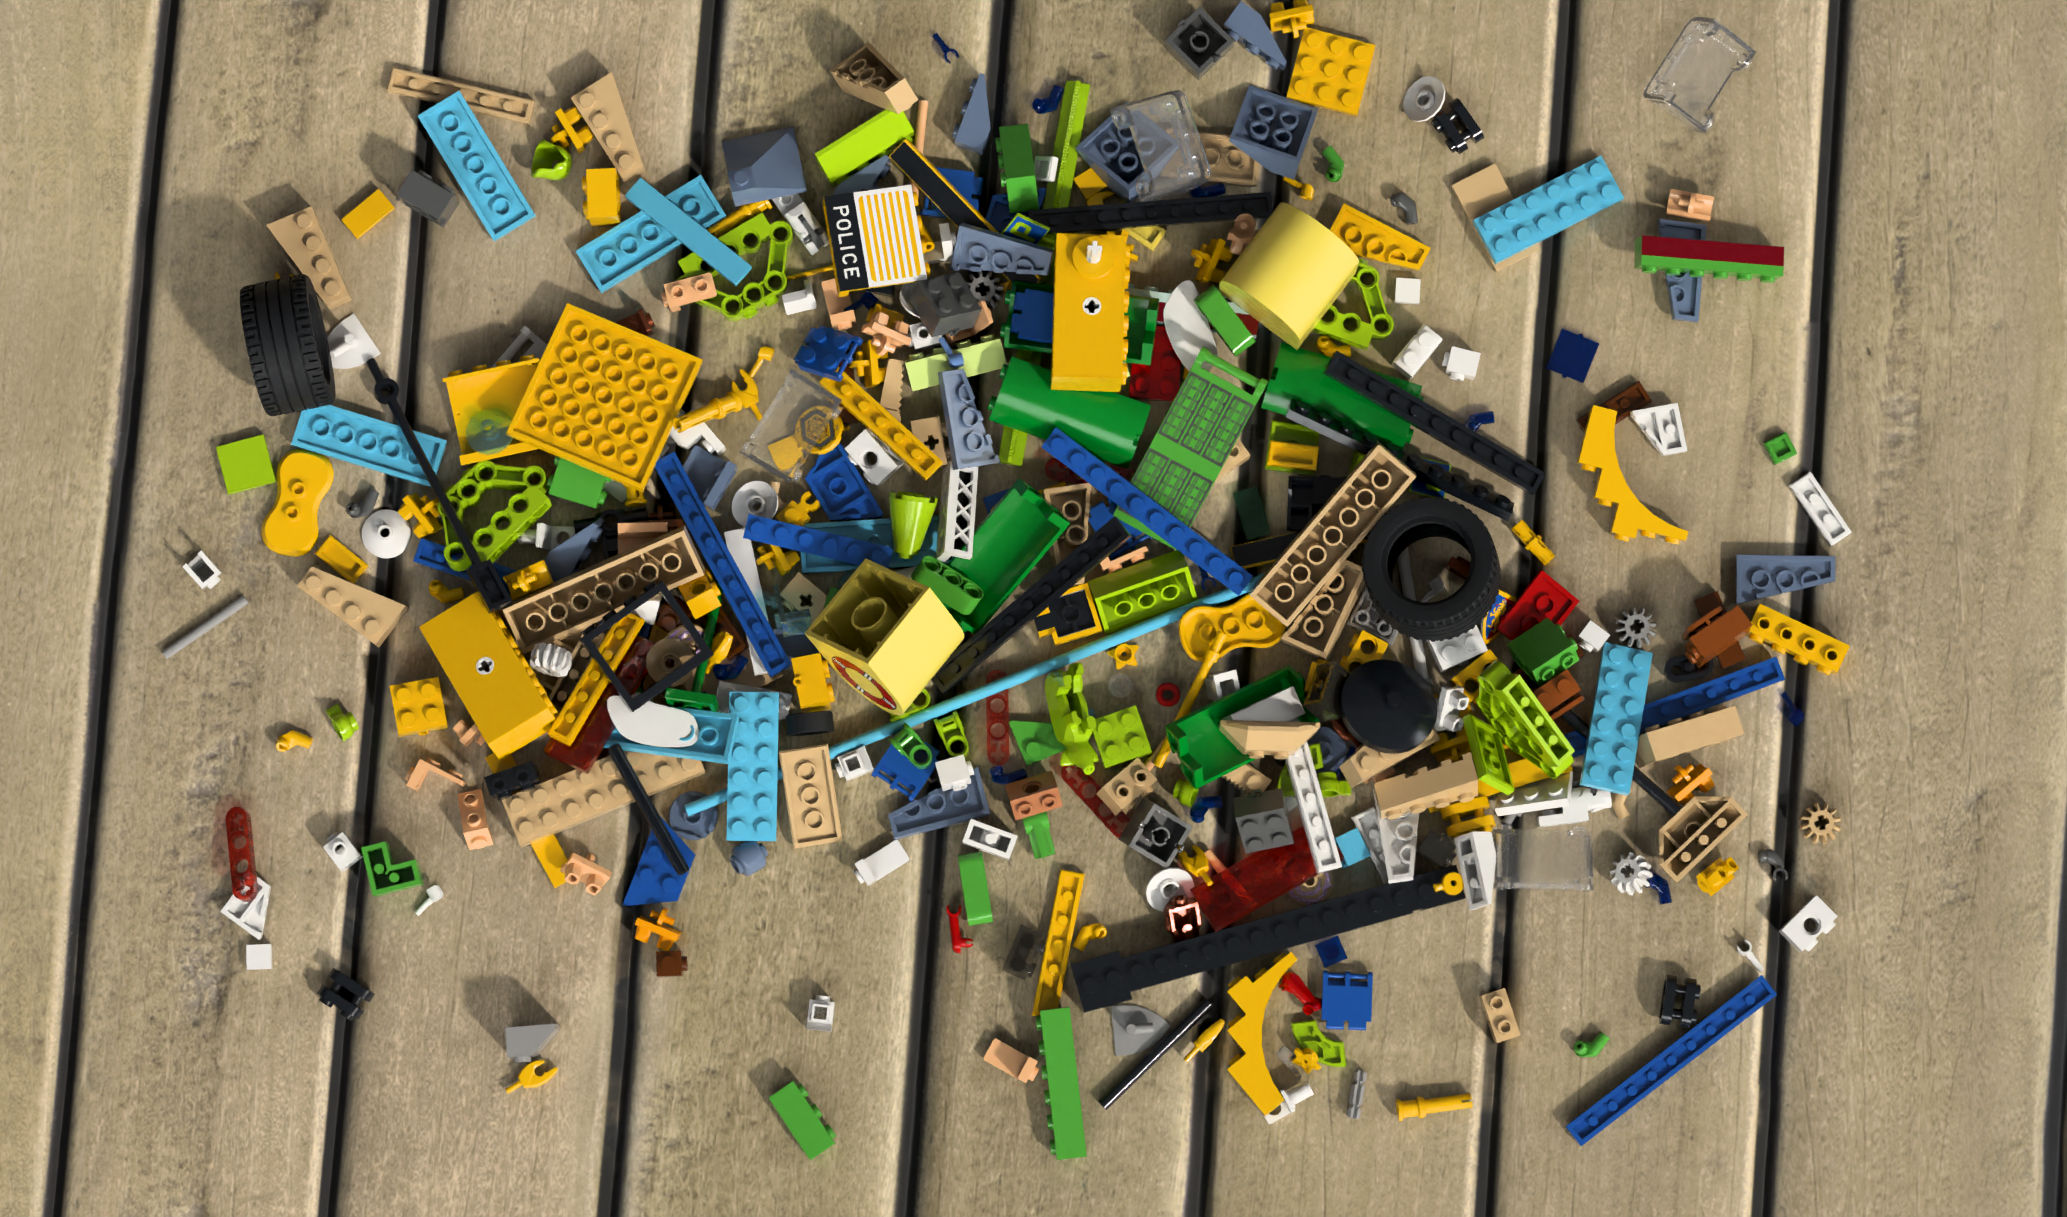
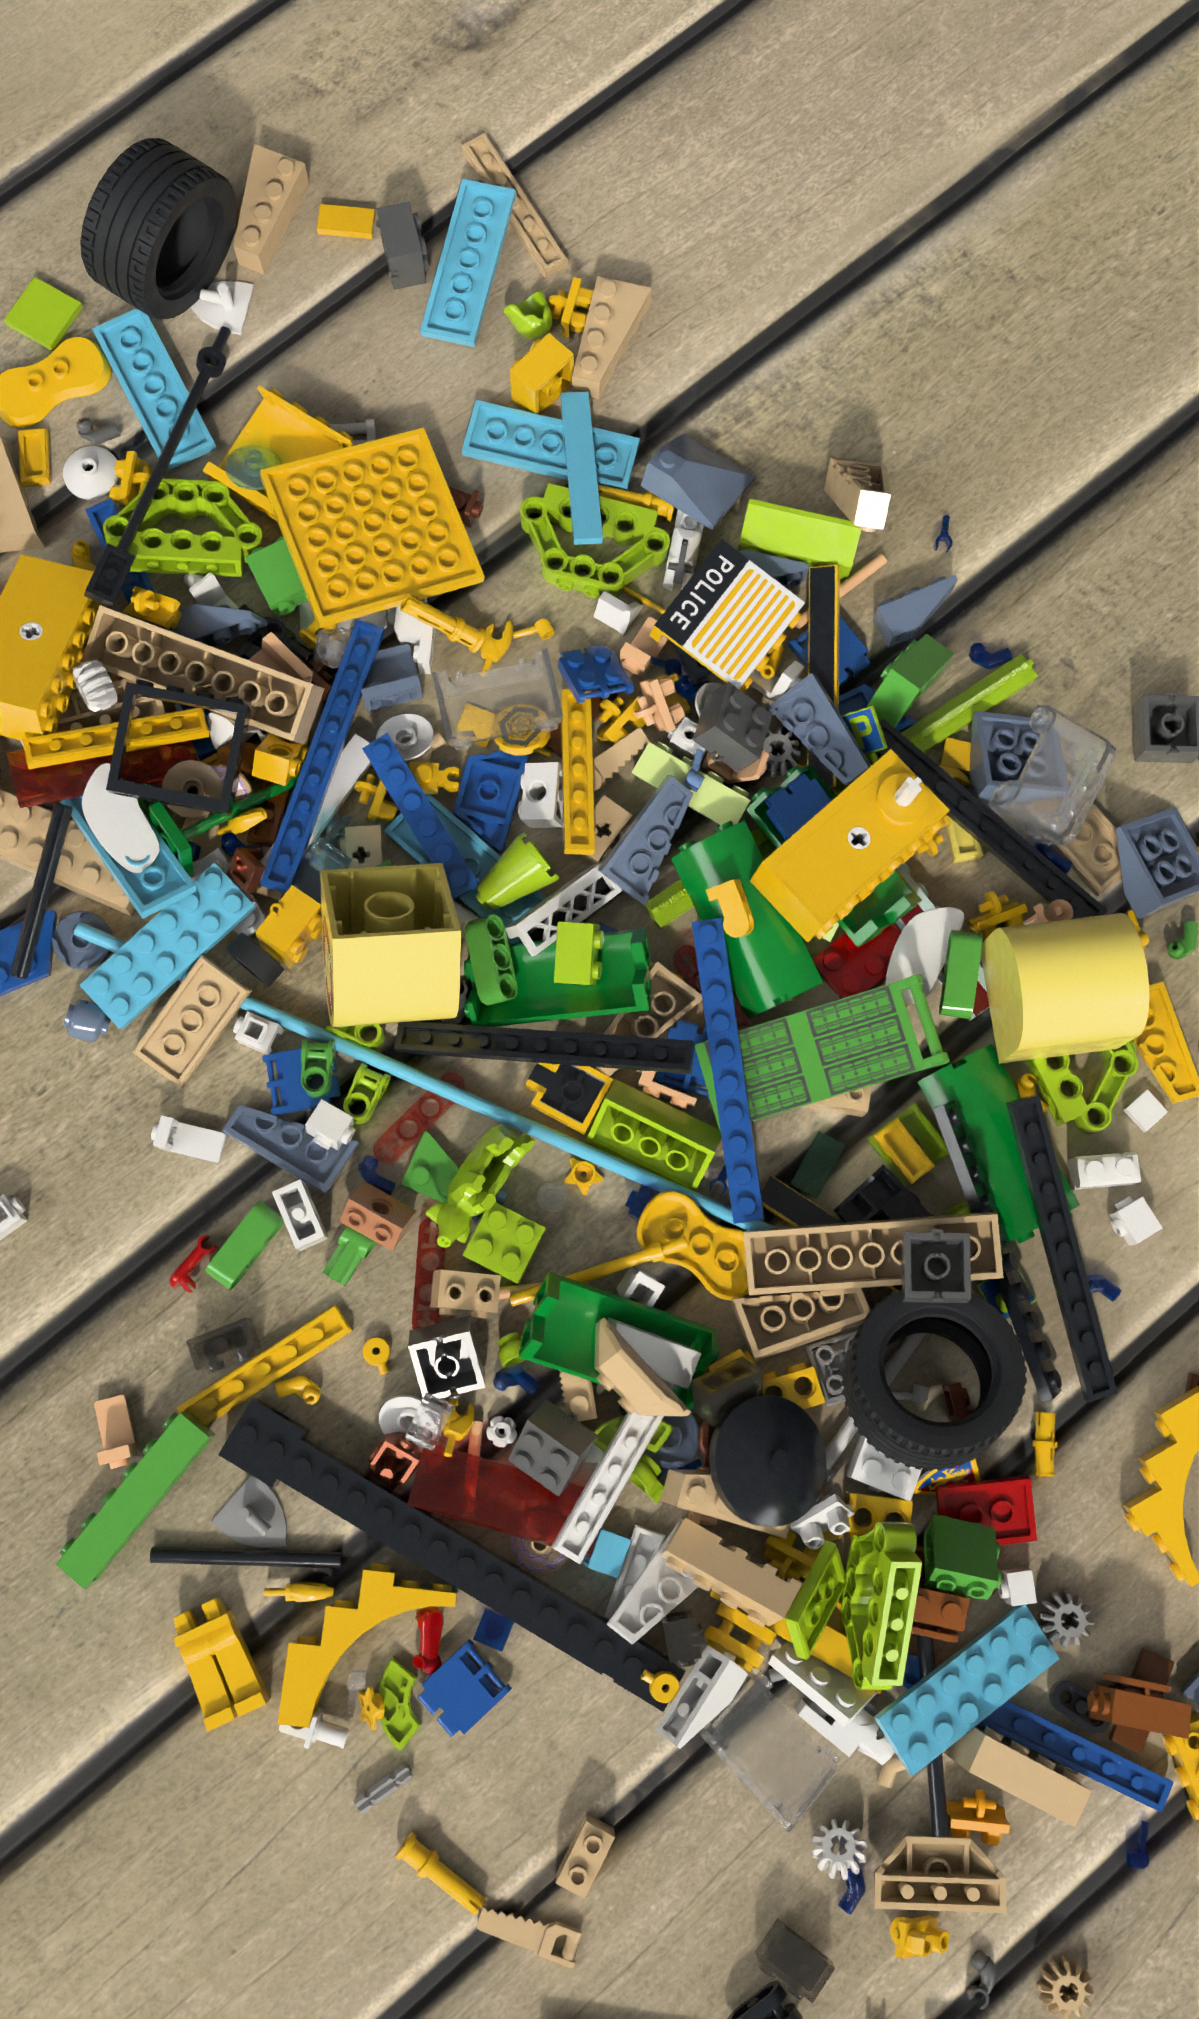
camera: 40 degrees right, 5 degrees down
light nougat bracket [661,272,717,312] -> none
white tile [1034,156,1059,182] -> none
red plate [1156,682,1180,707] -> none
bright green arm [1573,1032,1610,1057] -> none
none -> yellow hips [173,1596,271,1732]
none -> copper bracket [226,848,265,893]
none -> clear bracket [314,627,351,668]
none -> yellow piece [362,1336,391,1375]
none -> clear bracket [405,1392,454,1451]
none -> tan piece [477,1906,582,1968]
none -> white plate [486,1416,517,1447]
none -> lime brick [554,922,604,985]
none -> clear blue plate [625,1185,652,1221]
none -> clear blue arm [674,675,710,702]
none -> yellow leg [706,879,754,938]
none -> clear smoke brick [755,1918,835,2003]
none -> dark grey brick [902,1229,971,1303]

